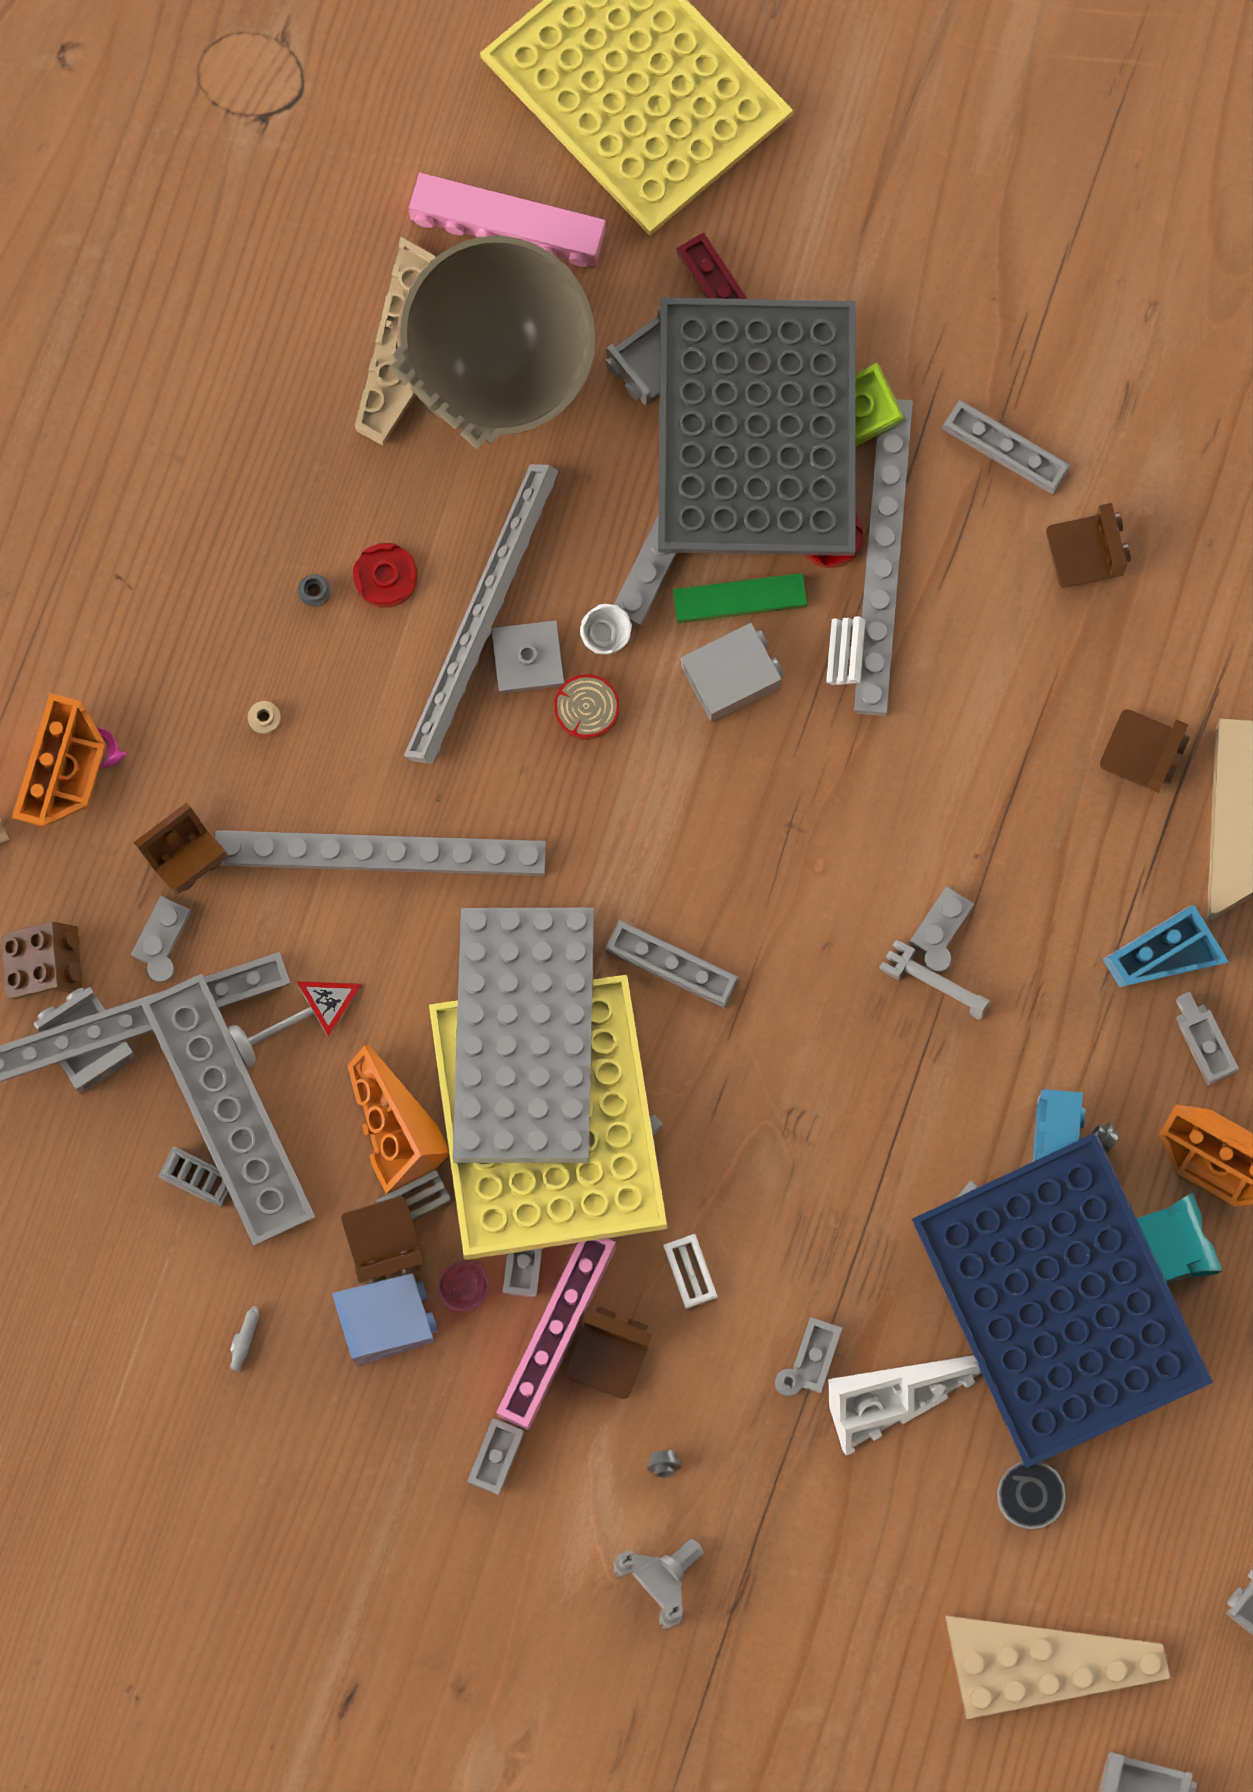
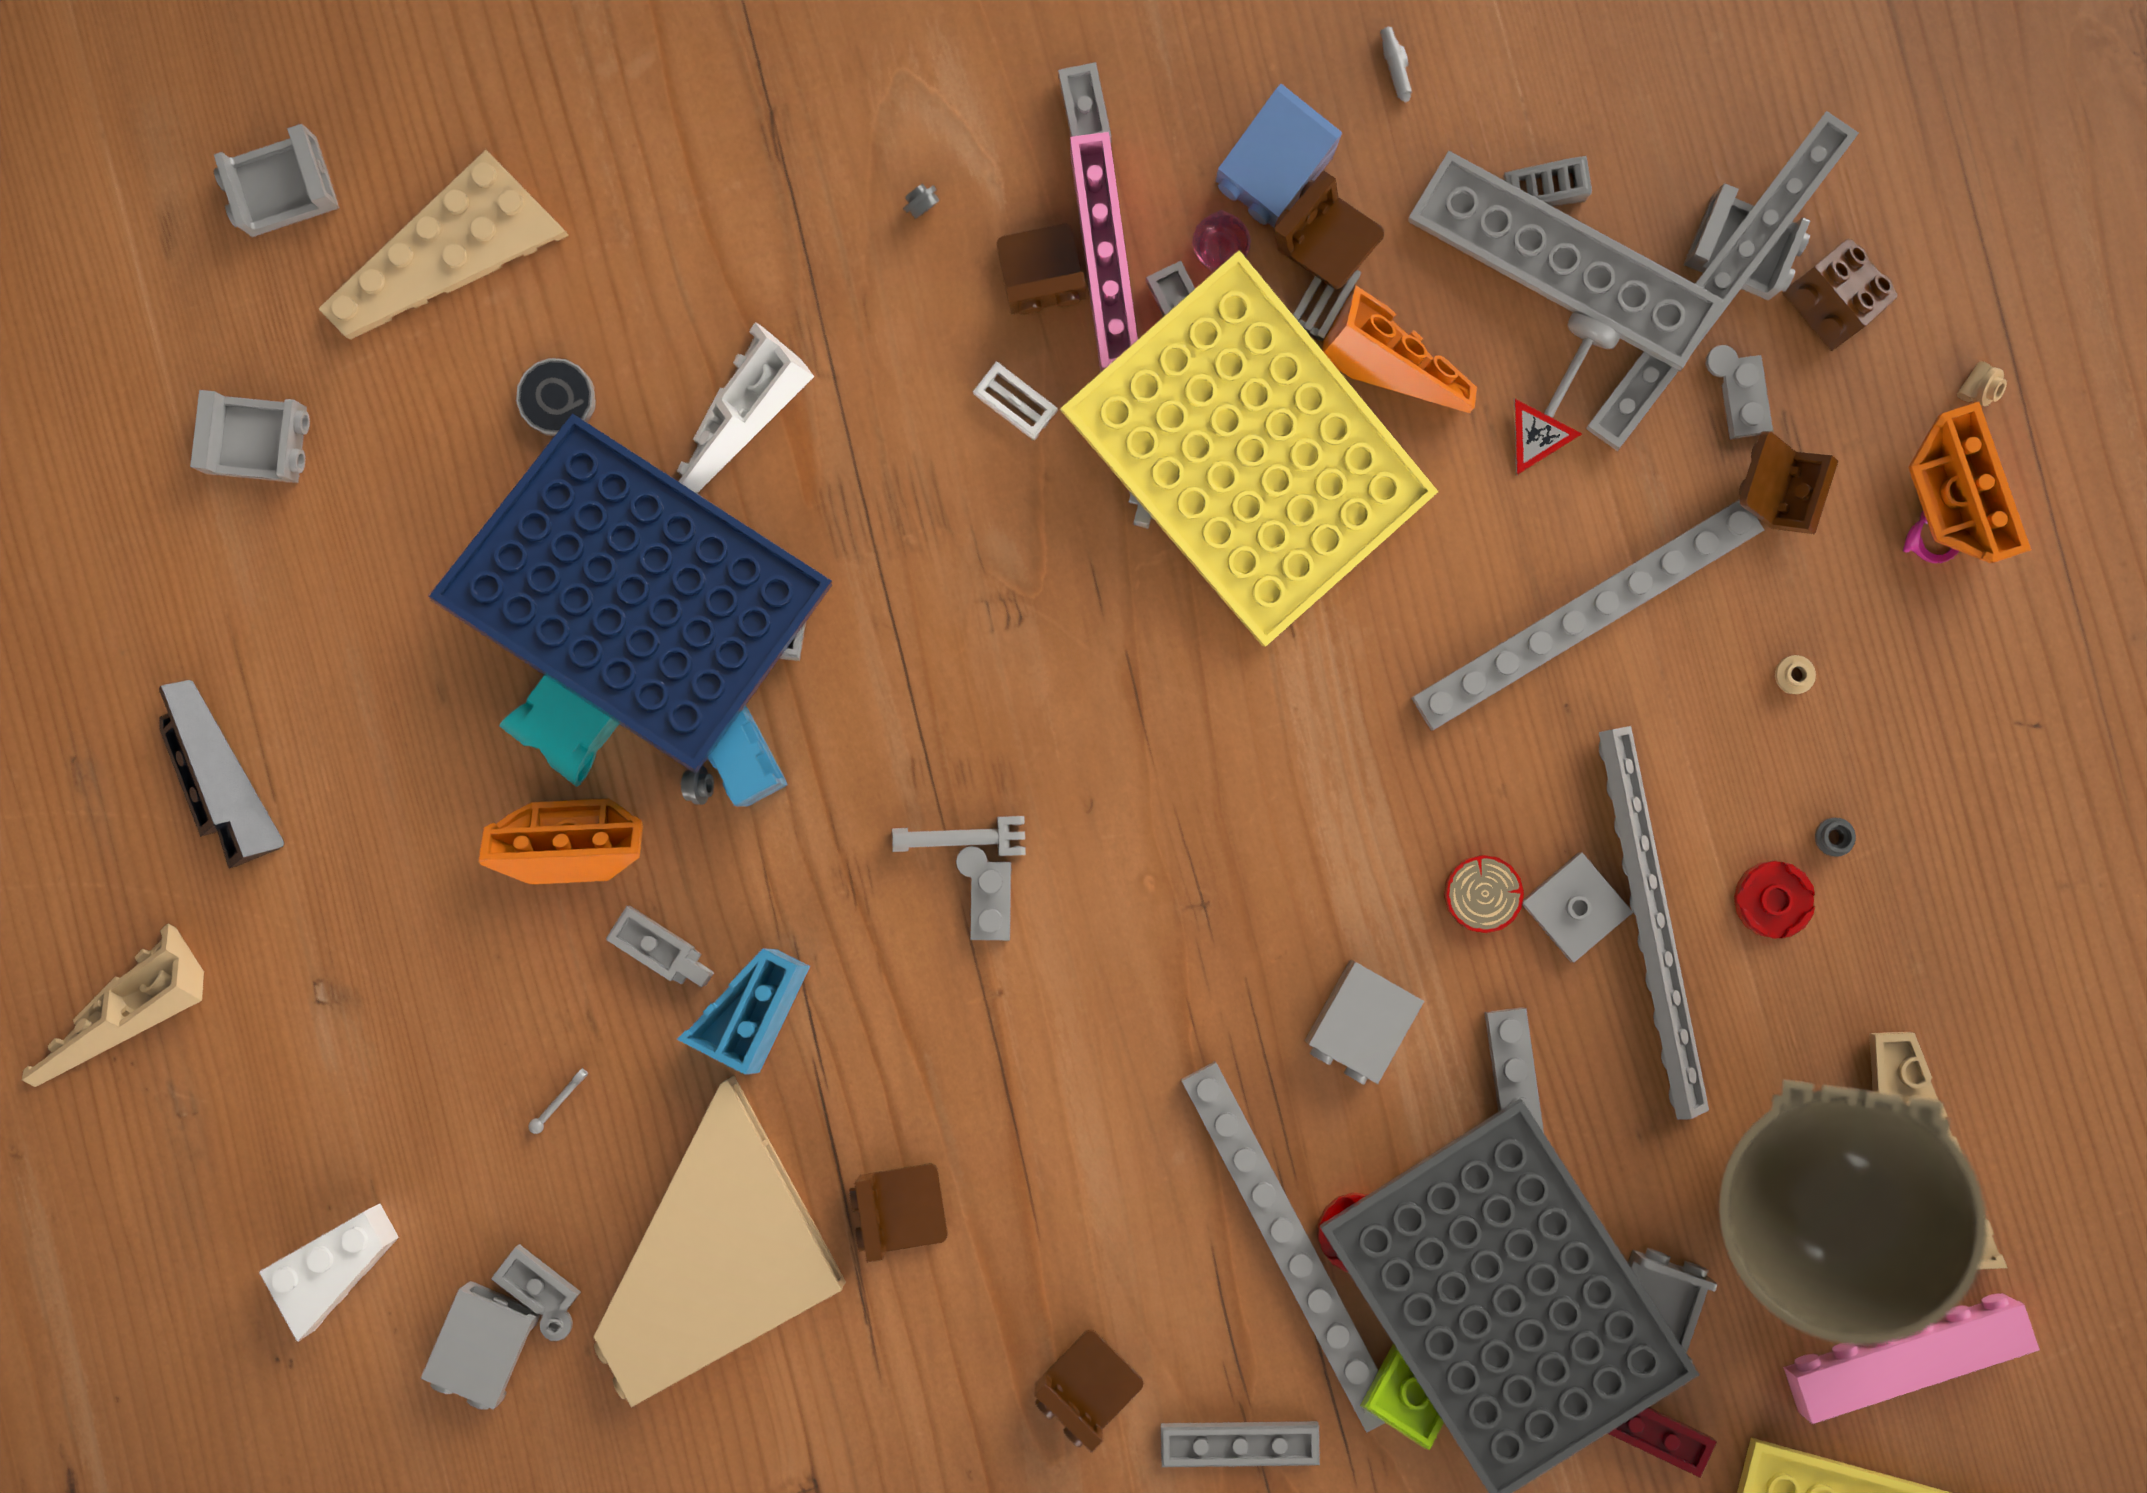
camera: 145 degrees right, 10 degrees up
light grey plate [453,908,594,1163] -> none
white hair [580,604,632,655] -> none
light grey tile [605,920,739,1009] -> none
light grey axle [613,1539,704,1629] -> none
green tile [673,573,807,624] -> none
light grey hinge [775,1317,842,1396] -> none
white tile [826,616,866,685] -> none

